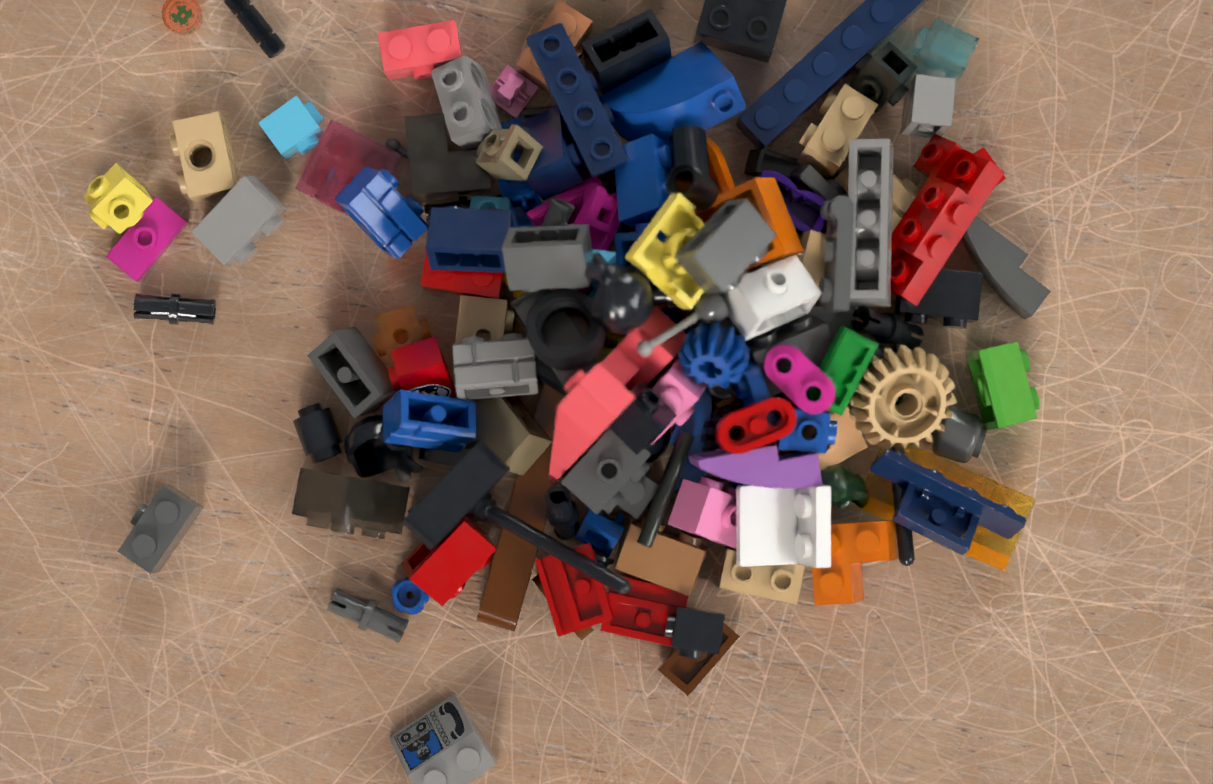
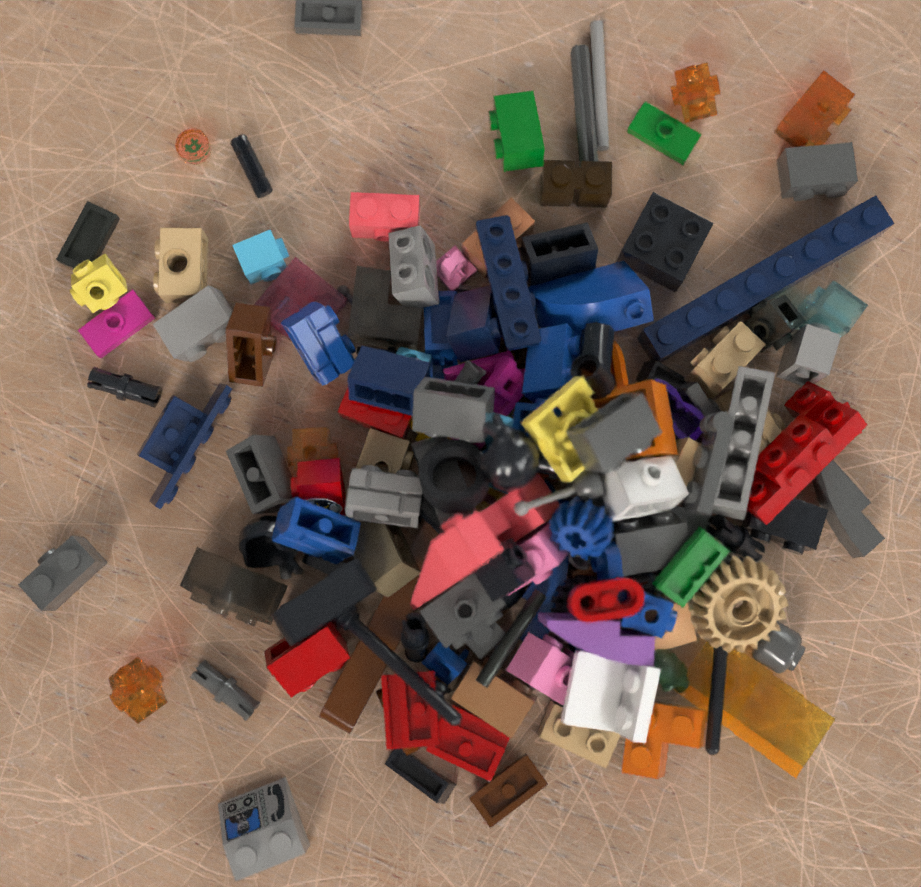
camera: 15 degrees right, 5 degrees down
black brick [293,403,343,464] -> none
blue plate [391,576,430,615] -> none
dark tan brick [475,124,543,181] -> none
black brick [664,605,725,659] -> none
dark pink plate [764,345,836,414] -> none
dark blue bracket [869,449,1027,555] -> none
bright green slope [965,342,1040,430] -> none
none -> pearl dark grey tile [56,201,120,269]
none -> clear orange brick [108,657,168,724]
none -> dark blue bracket [137,383,233,509]
none -> reddish brown brick [225,303,277,387]
none -> black piece [385,748,457,804]

